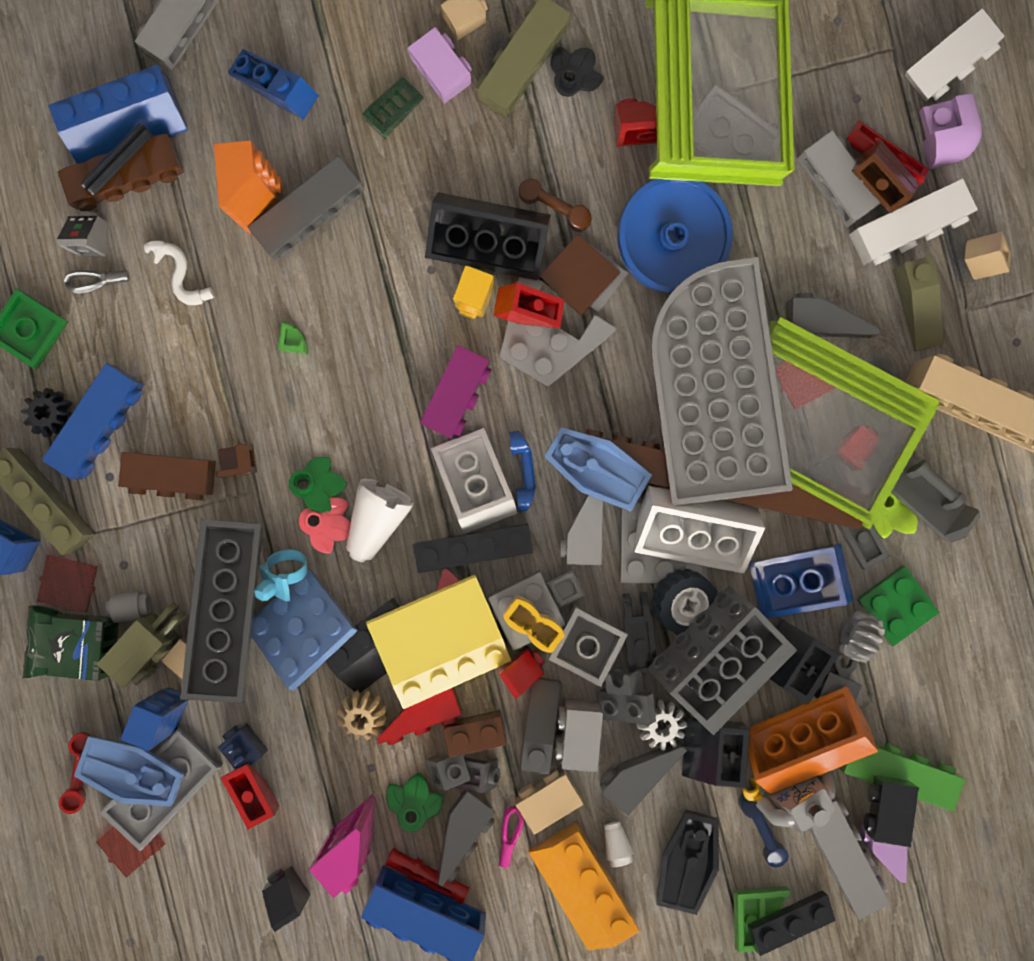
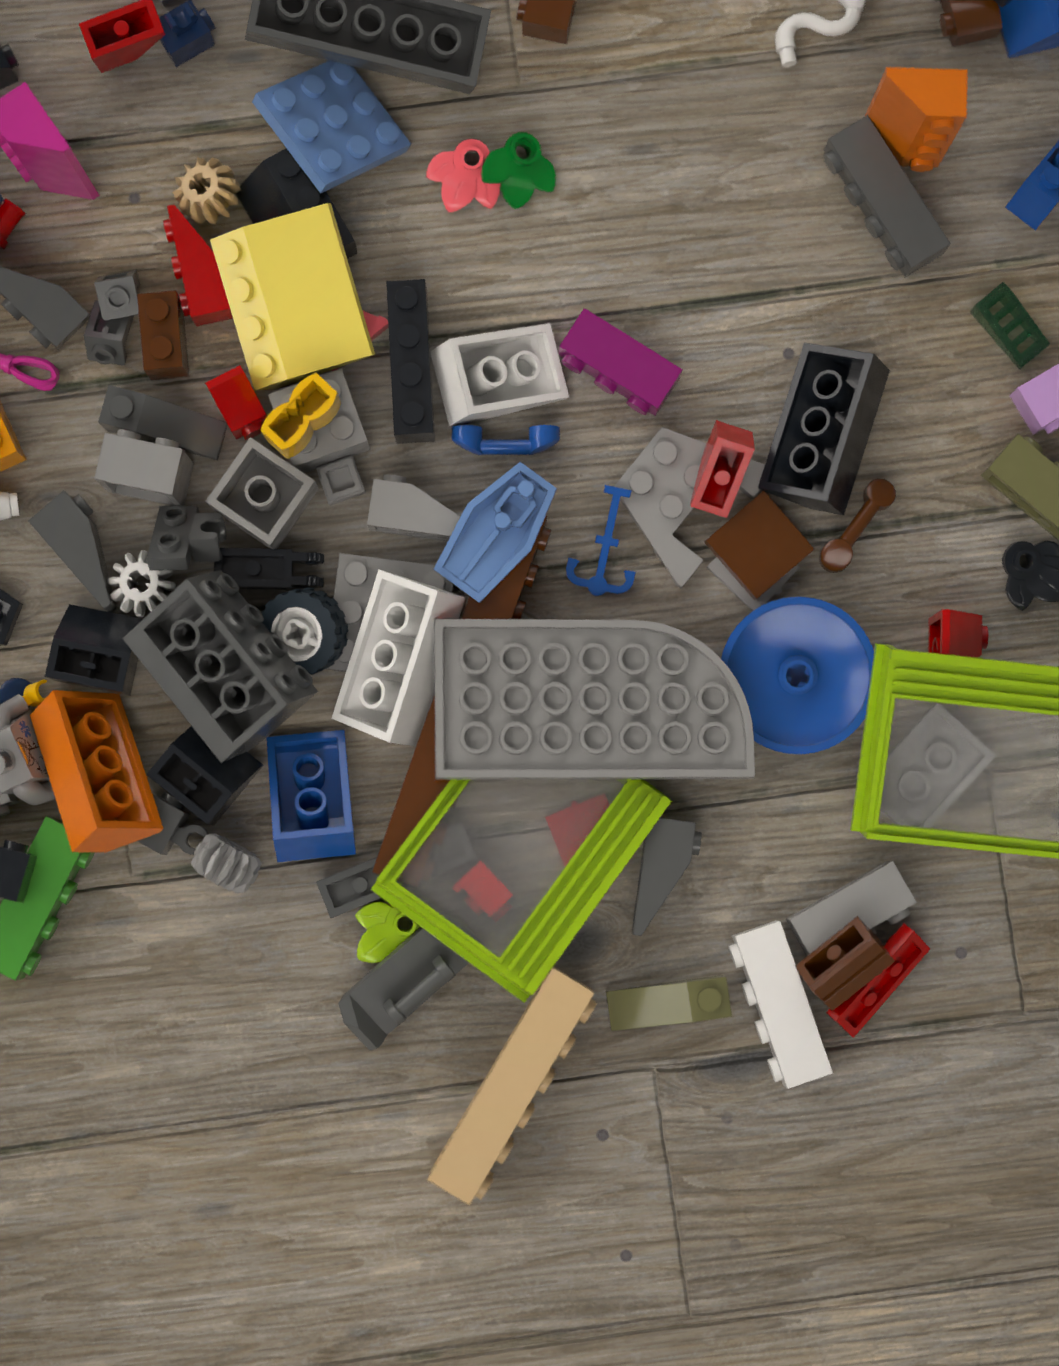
camera: 90 degrees right, 5 degrees down
reddish brown panel [216,444,257,477] -> none
medium azure piece [255,549,308,601] -> none
bright green tile [278,321,308,354] -> none
white cone [346,478,413,562] -> none
green plate [386,773,443,832] -> none
yellow brick [453,266,495,319] -> none
tan brick [516,769,584,835] -> none
green plate [856,566,940,646] -> none
white wedge [904,9,1004,102] -> none
lavender brick [919,94,982,170] -> none
tan panel [964,232,1011,280] -> none
none -> blue piece [566,485,636,596]

